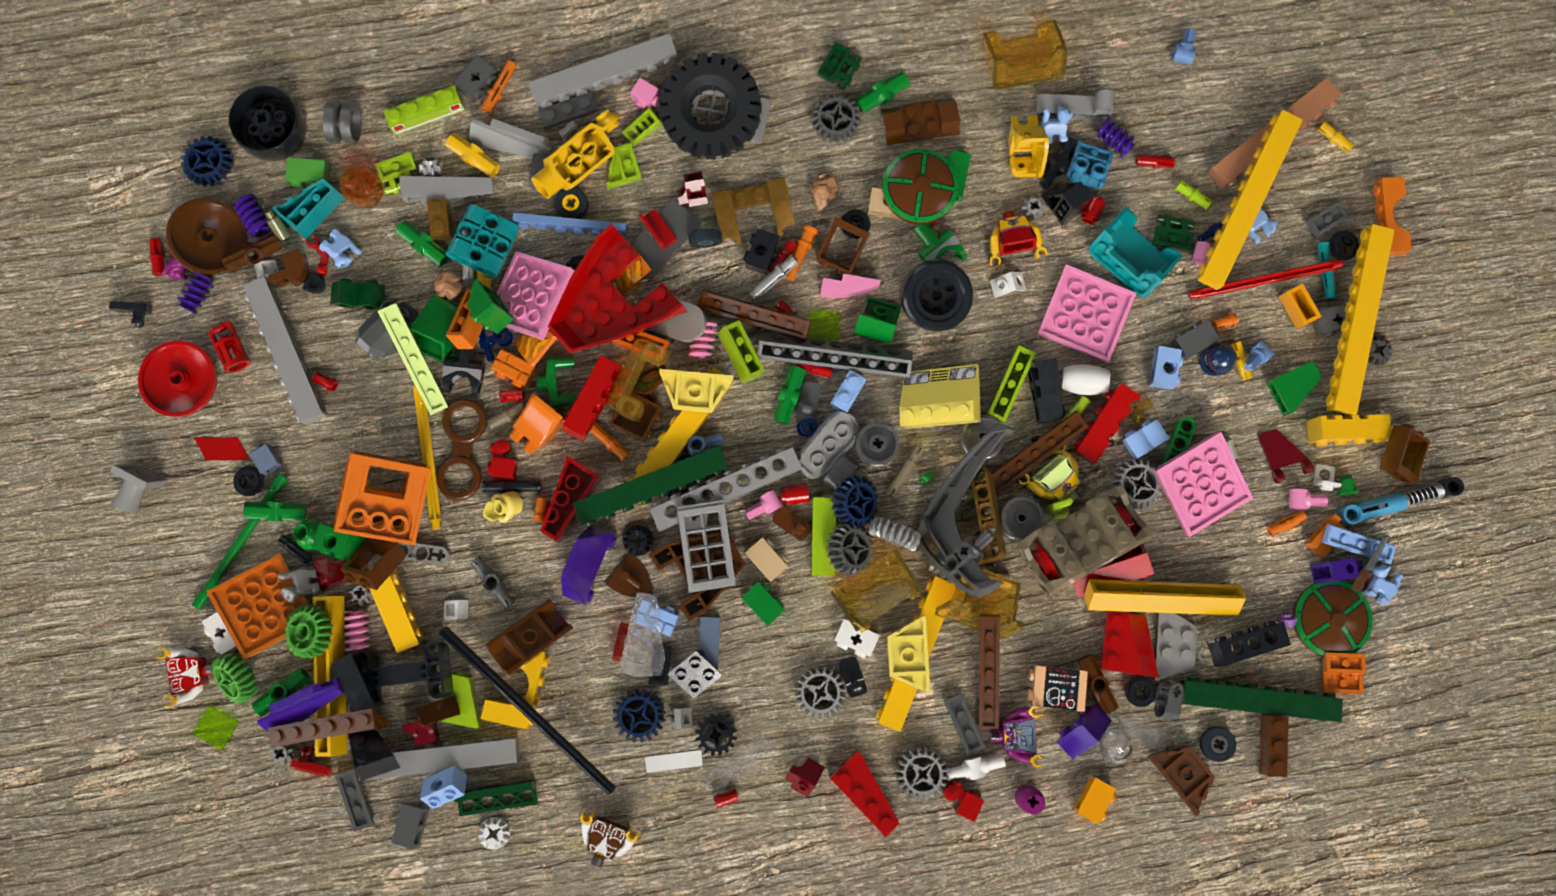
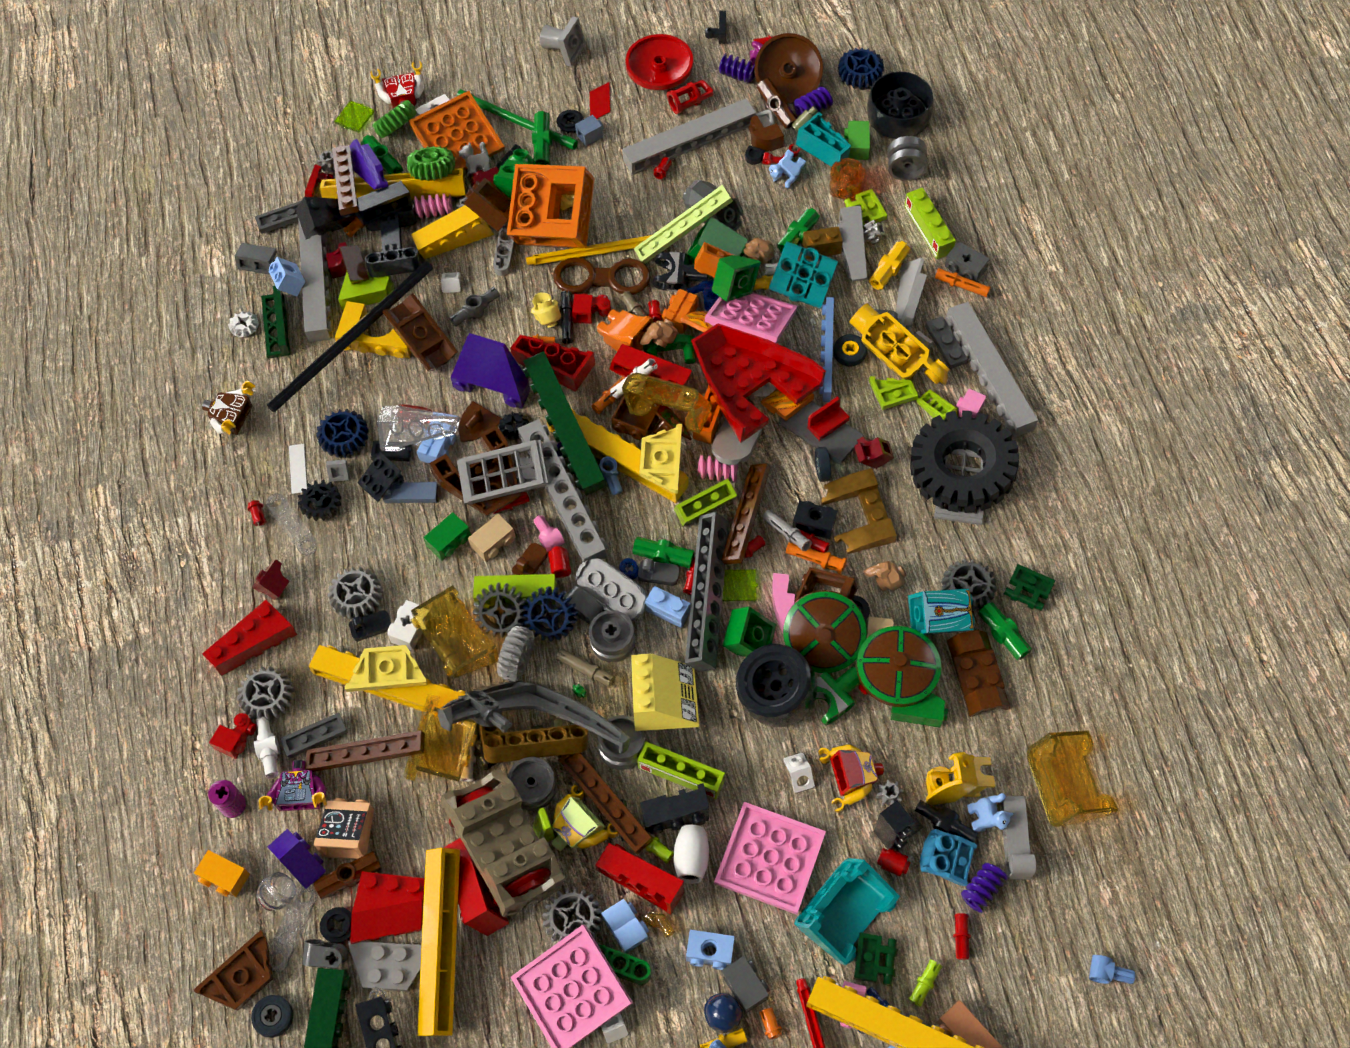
camera: 90 degrees right, 20 degrees down
dark green brick [330,278,385,310] -> none
none -> white pin [610,358,658,398]
none -> medium nougat head [639,319,678,348]
none -> reddish brown dish [783,590,867,673]
none -> teal slope [908,589,975,635]

